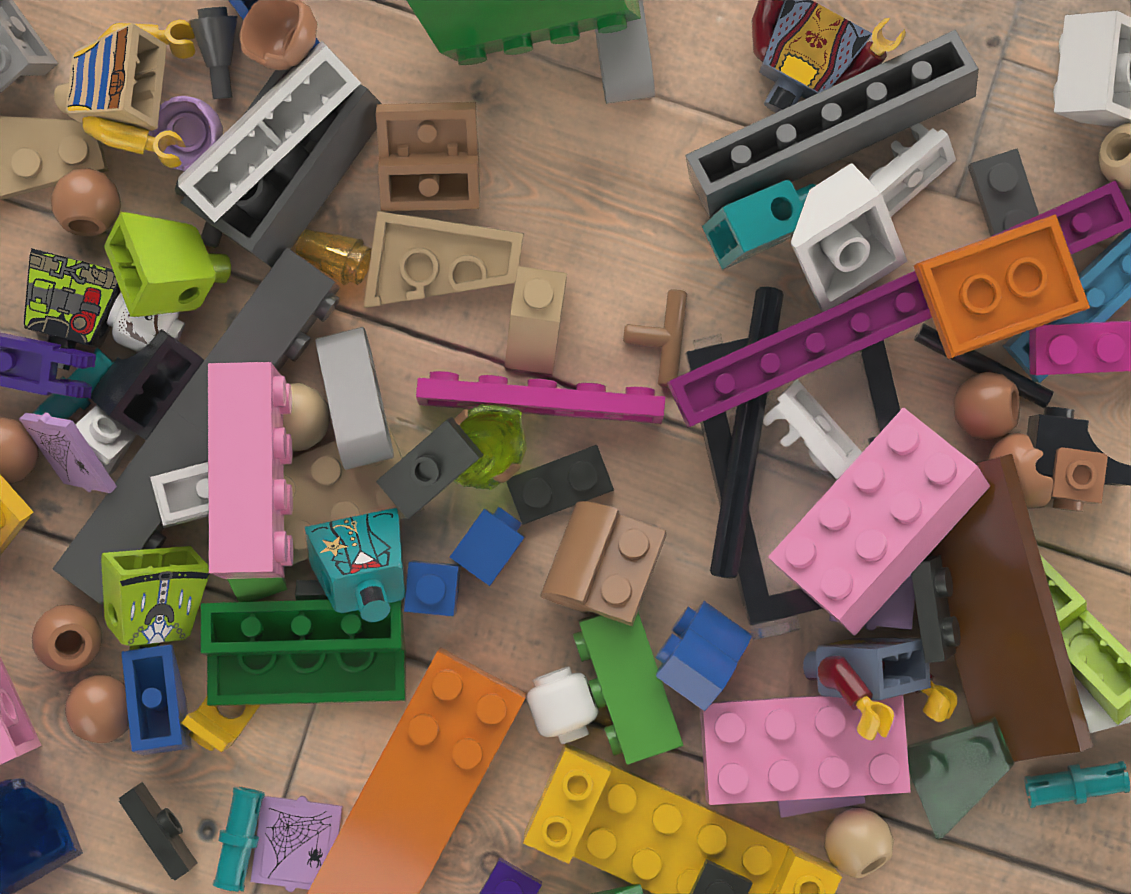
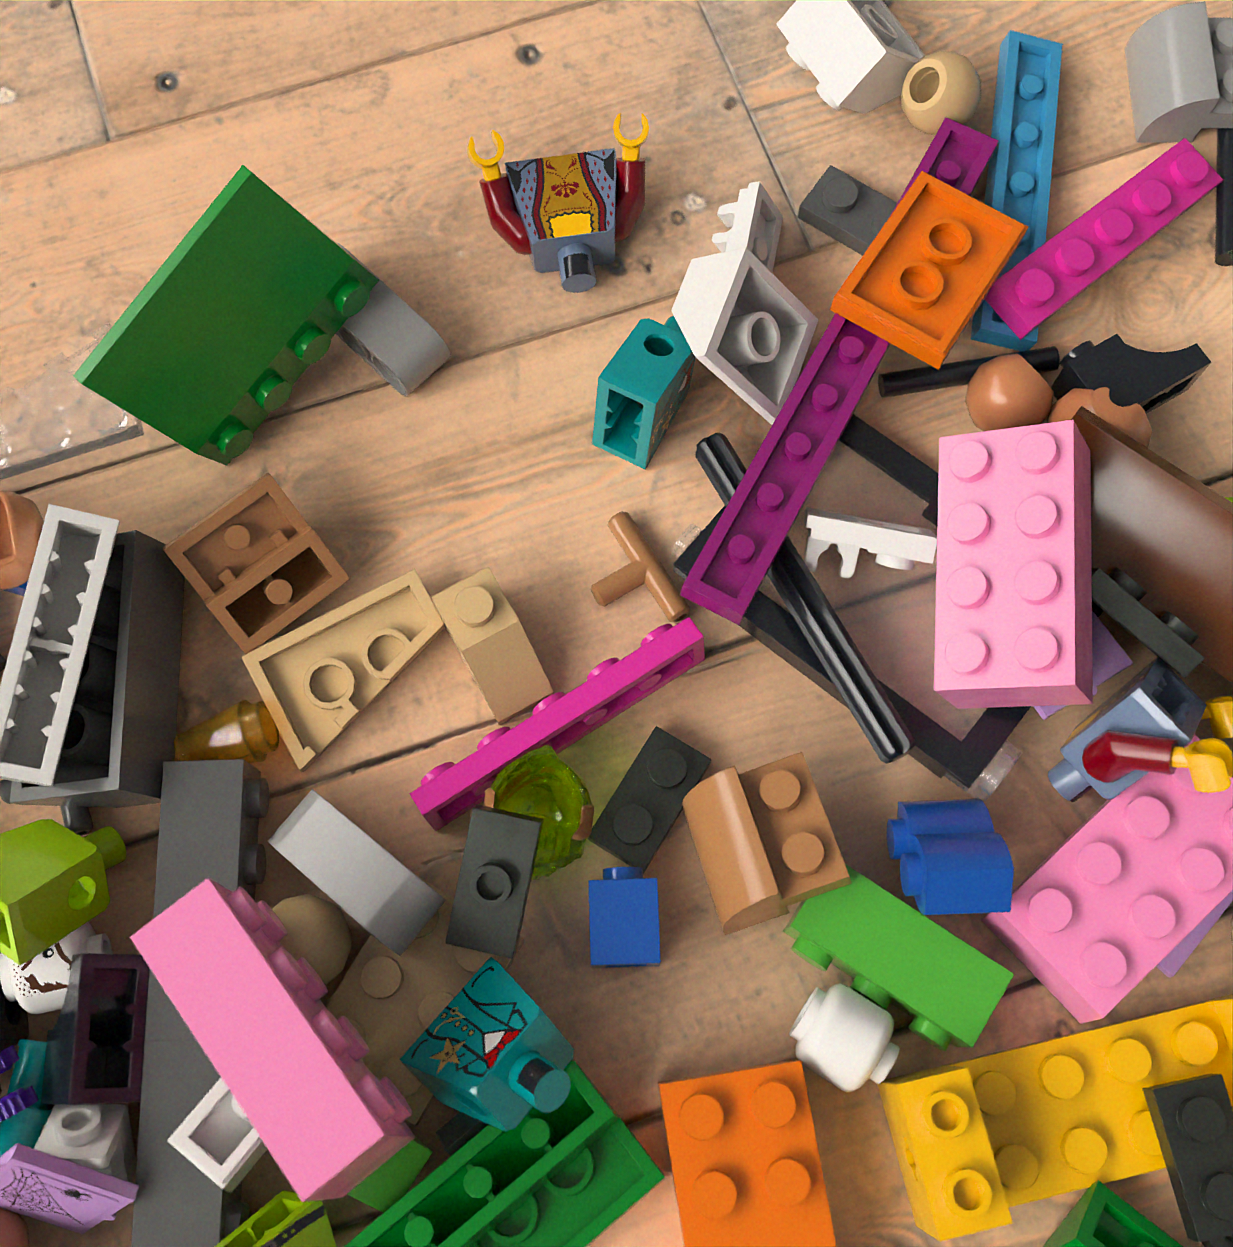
camera: 35 degrees left, 15 degrees down
blue brick [404,560,461,617] -> none
dark grey brick [685,29,979,218] -> none
nougat bracket [1051,448,1108,512] -> none

